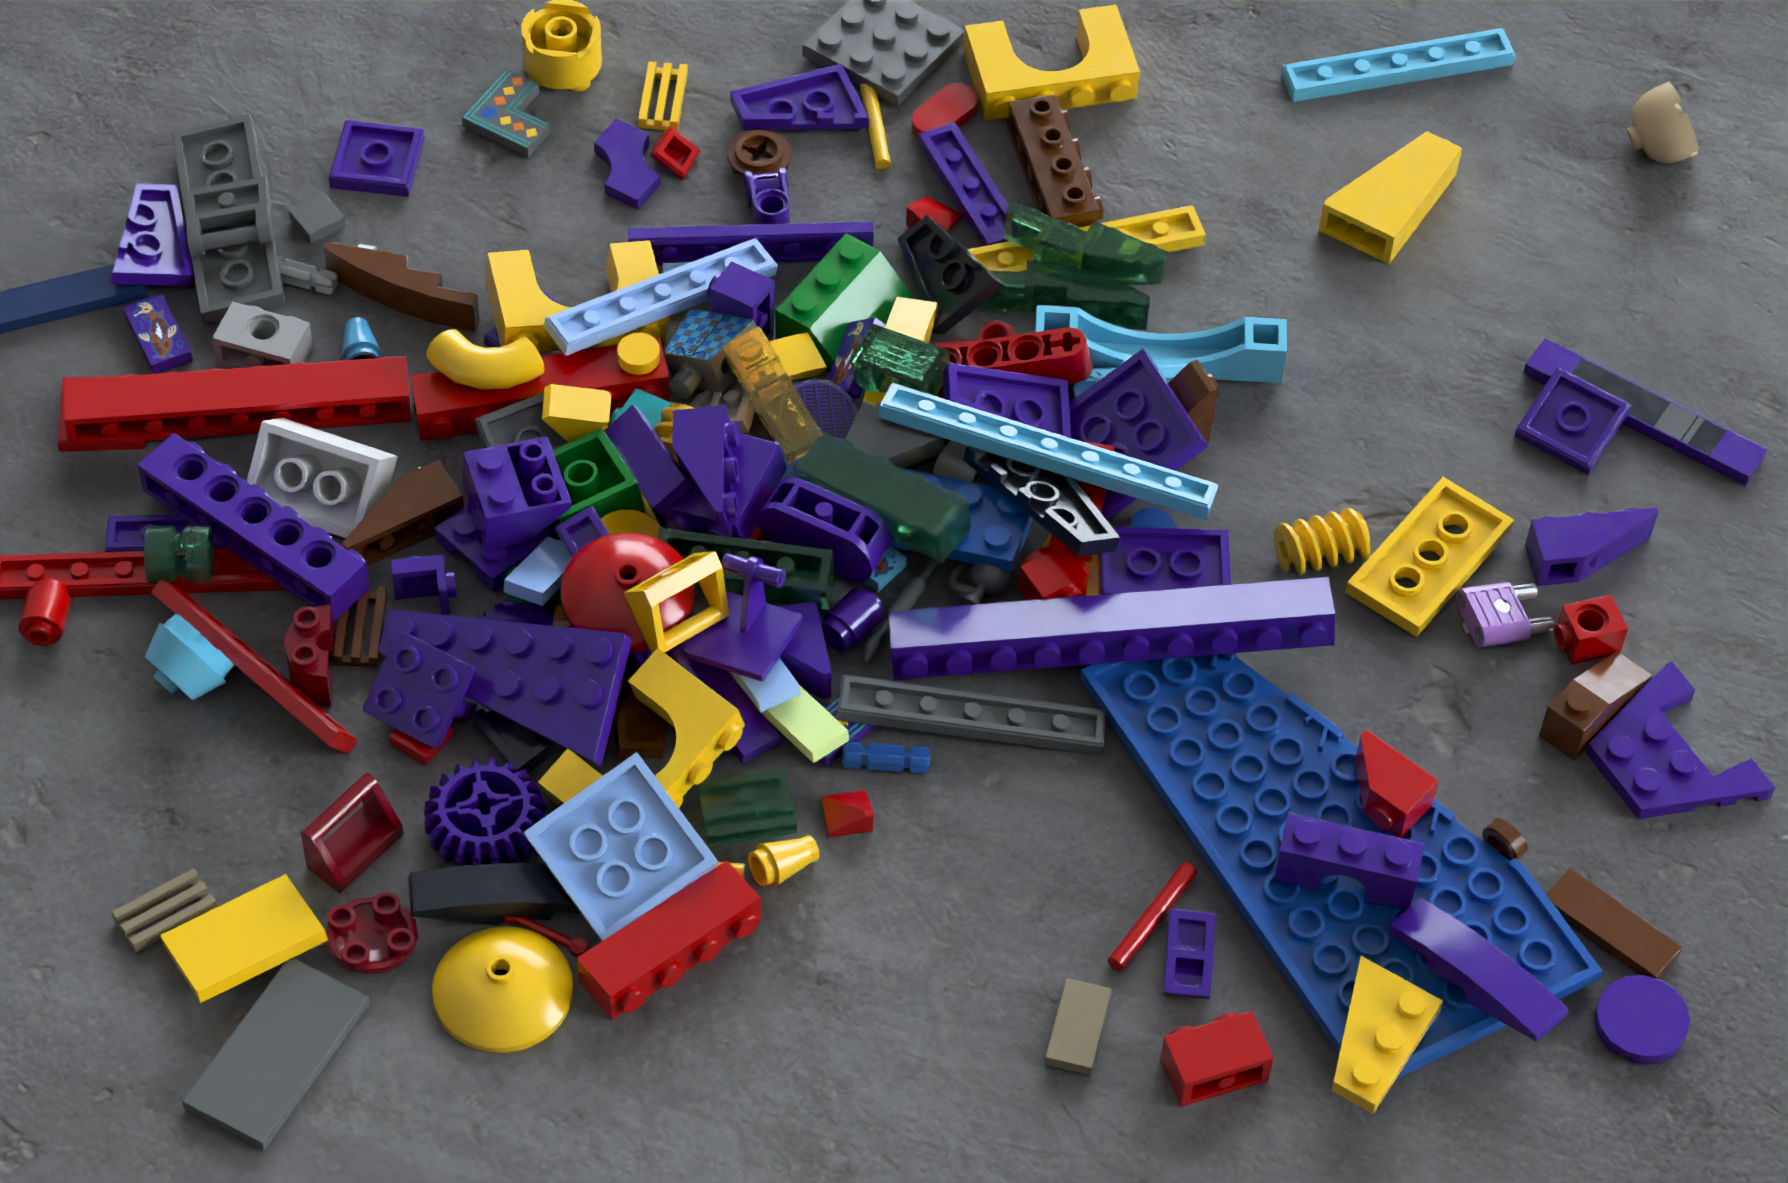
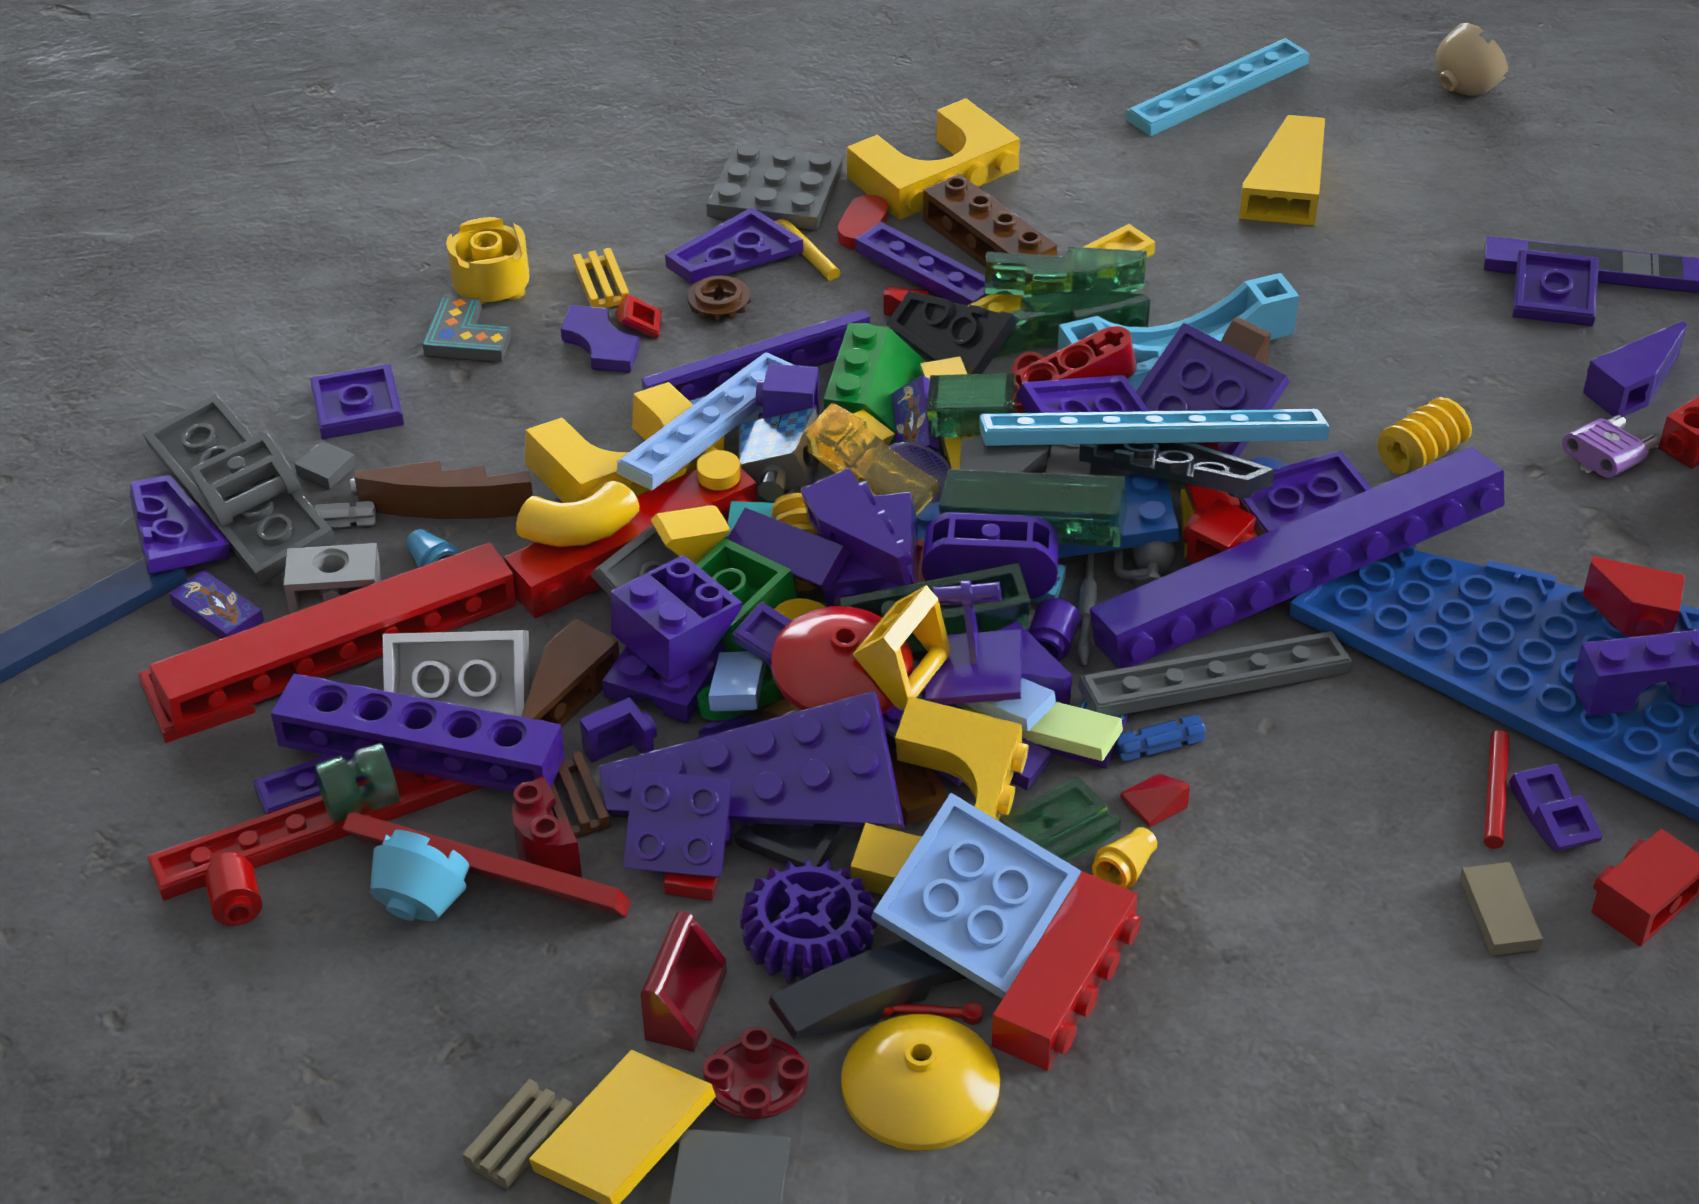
camera: 20 degrees left, 10 degrees down
dark purple piece [744,167,790,225] -> none
yellow plate [1345,477,1514,637] -> none

